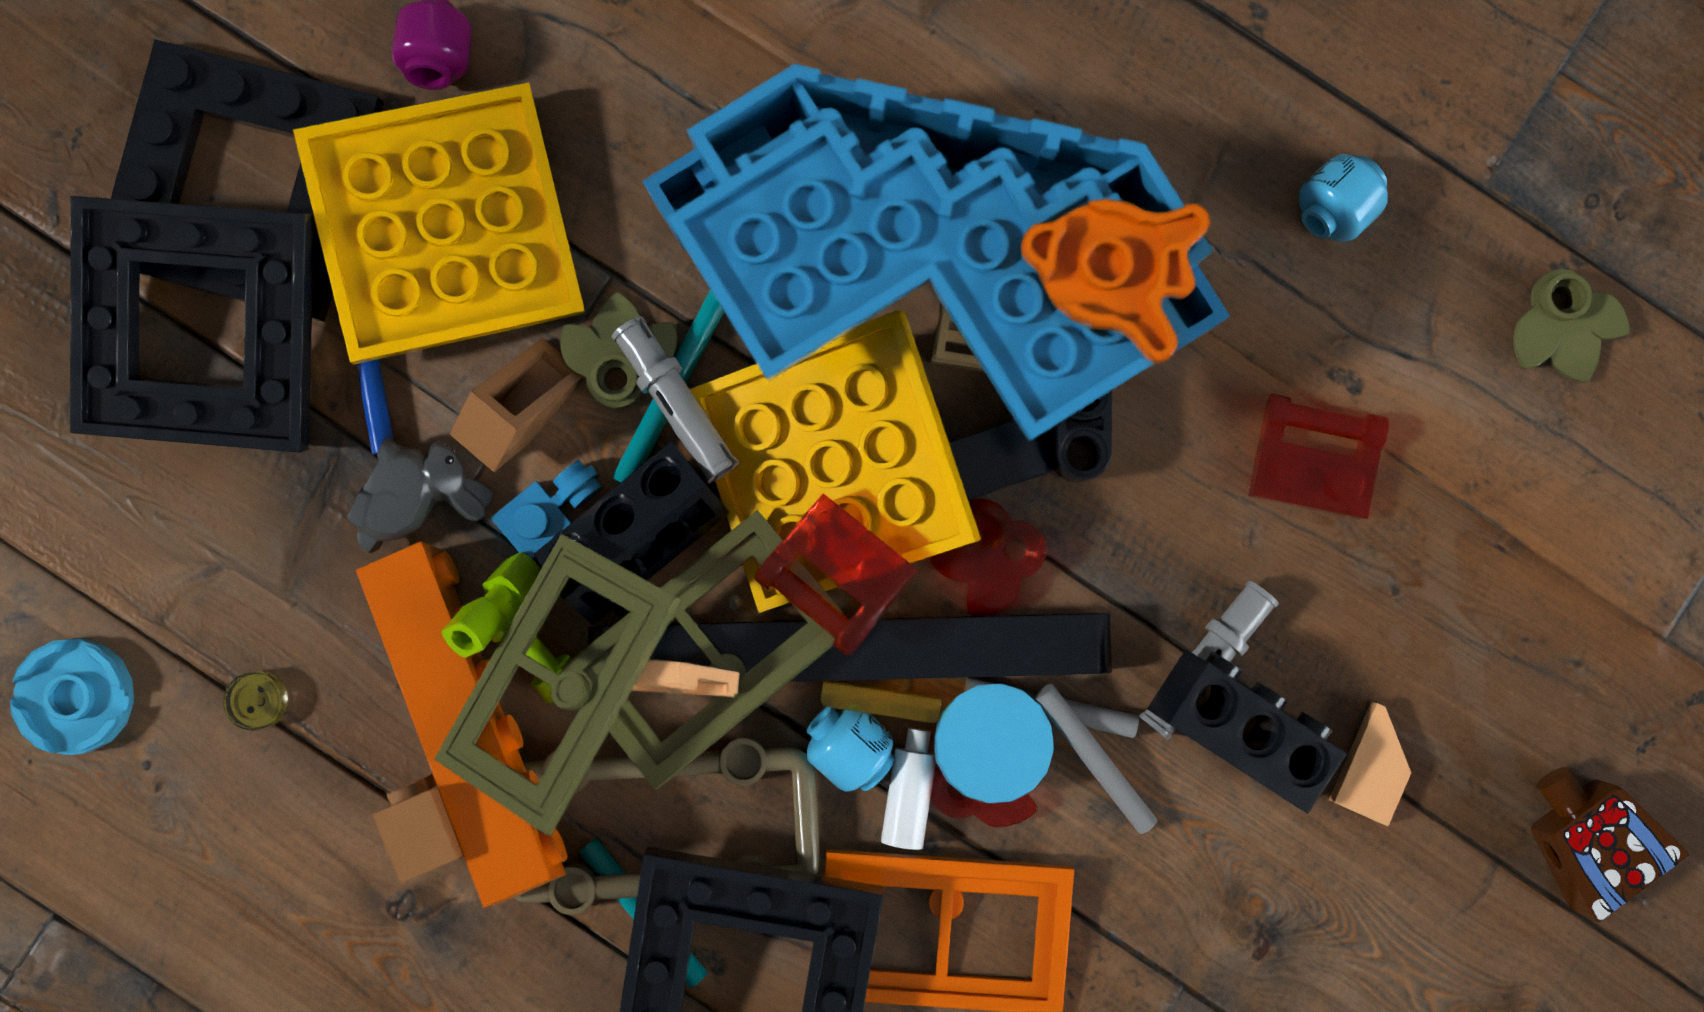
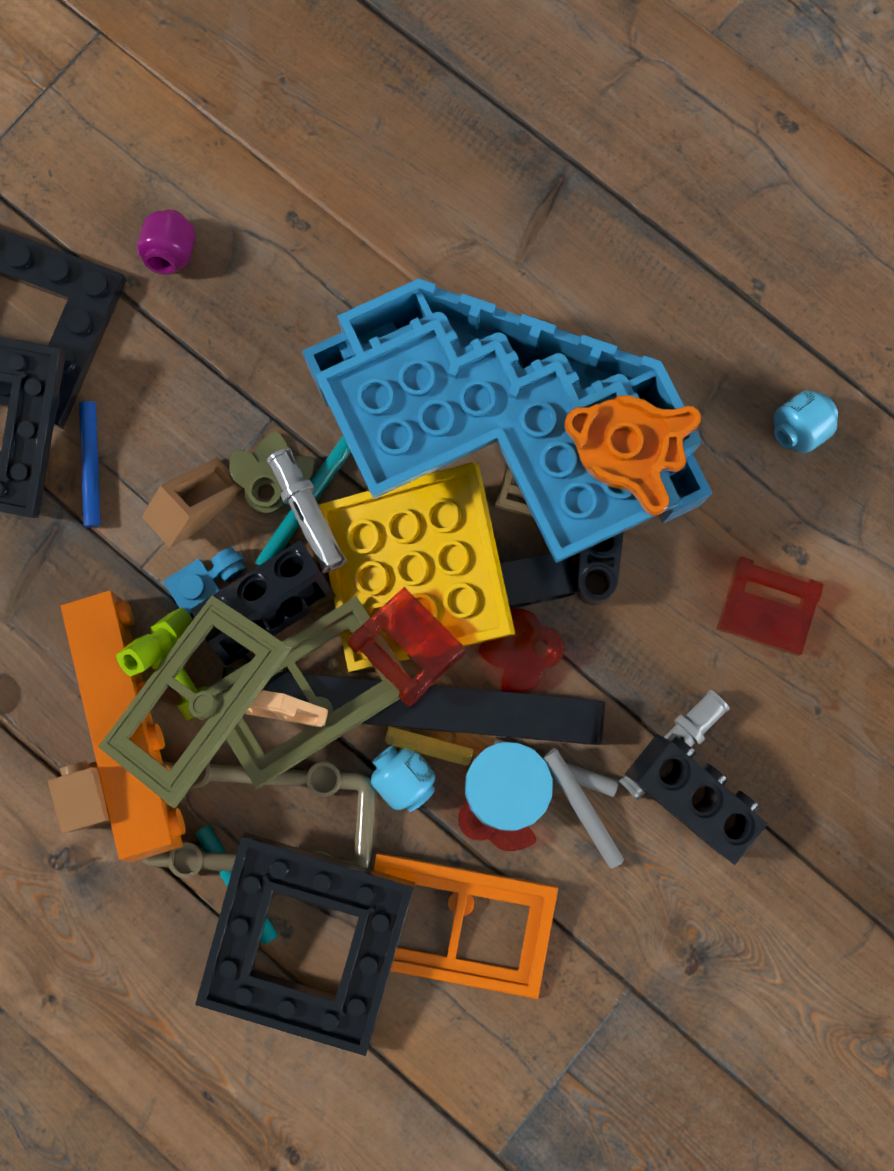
camera: 10 degrees right, 5 degrees down
yellow plate [293,82,585,365] -> none
dark grey animal [347,437,493,553] -> none
white cylinder [881,727,936,850] -> none
light nougat tile [1329,702,1411,827] -> none

